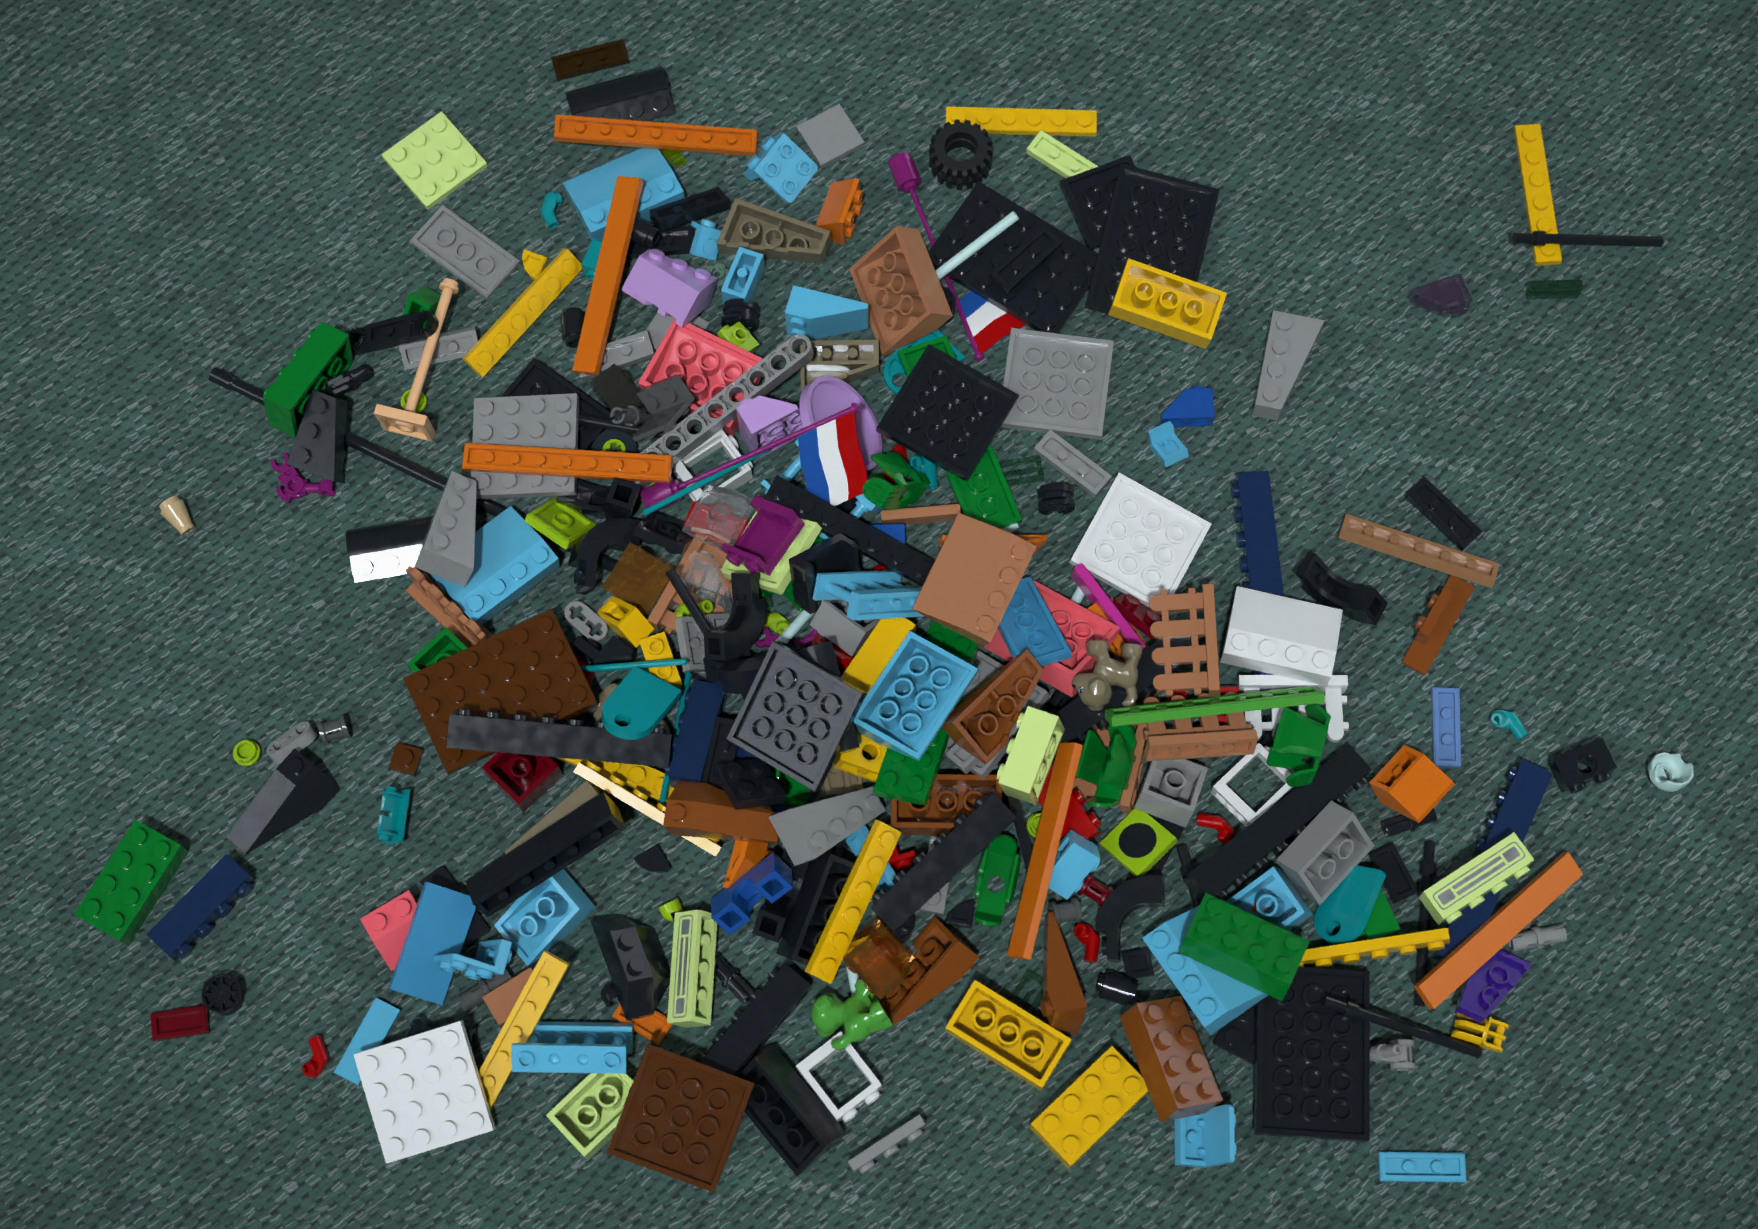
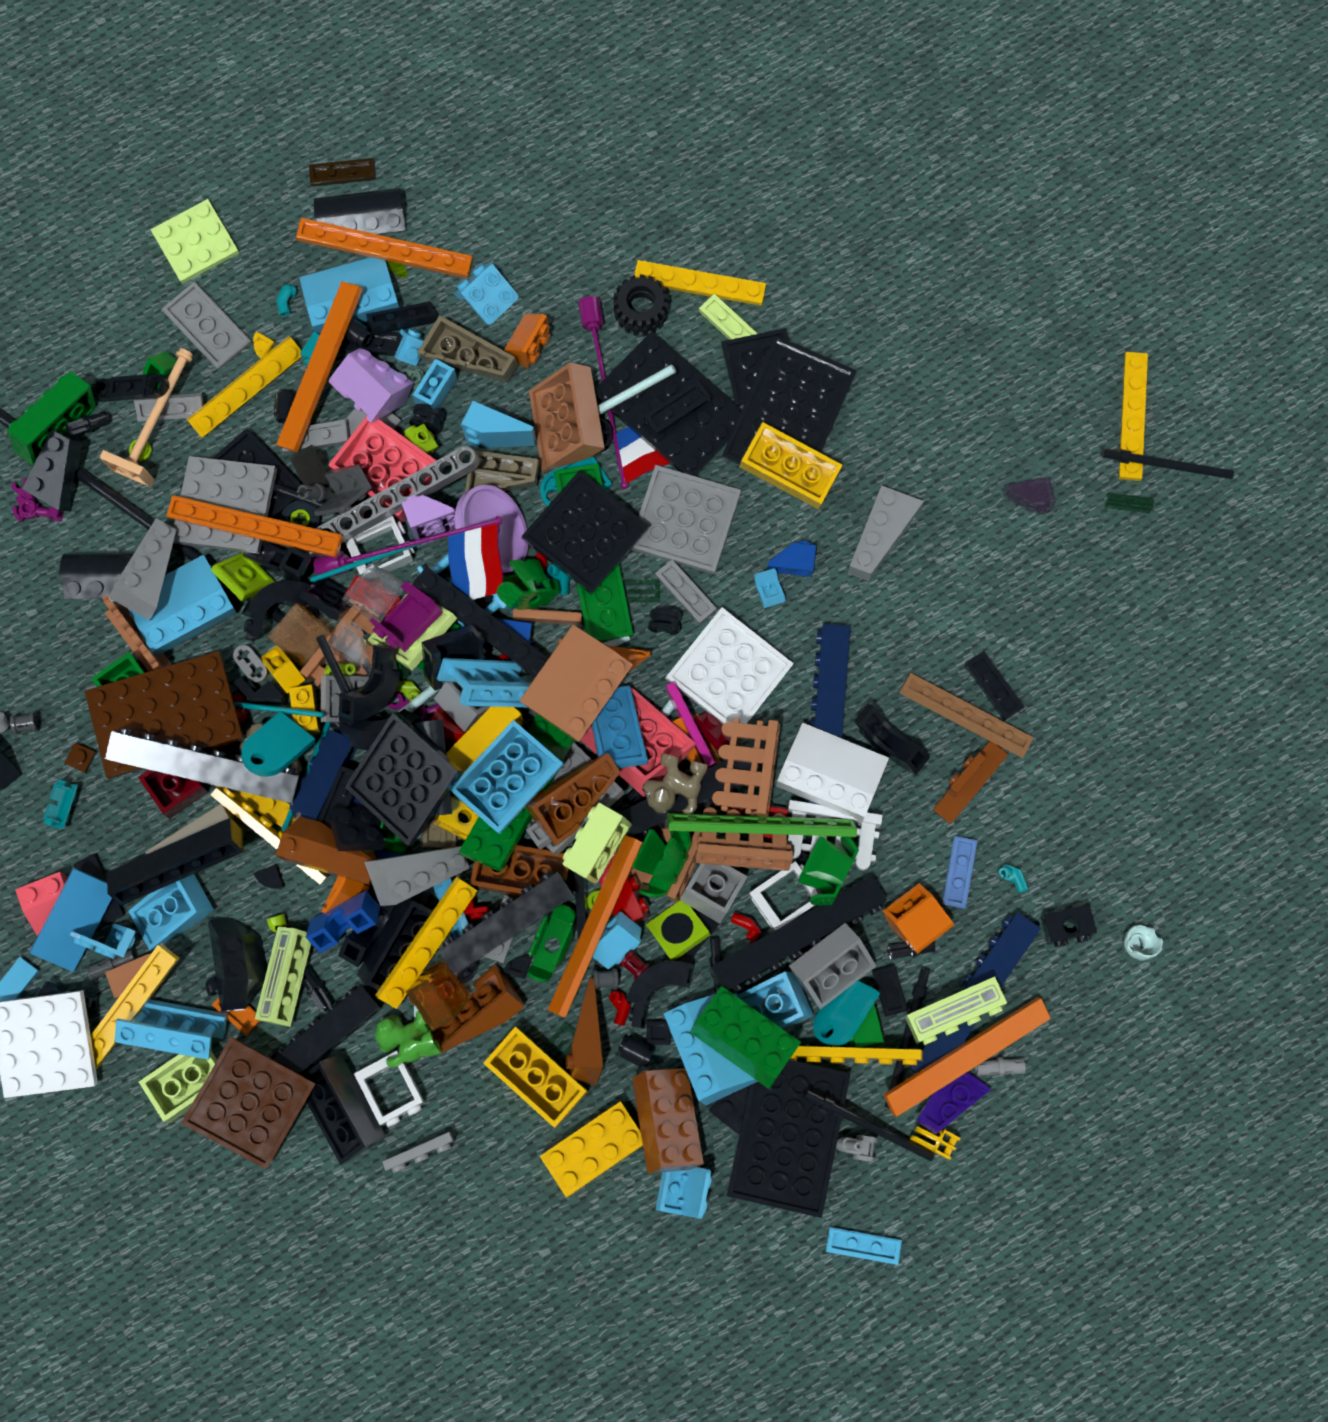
camera: 10 degrees right, 5 degrees up
light grey tile [796,104,865,169] -> none

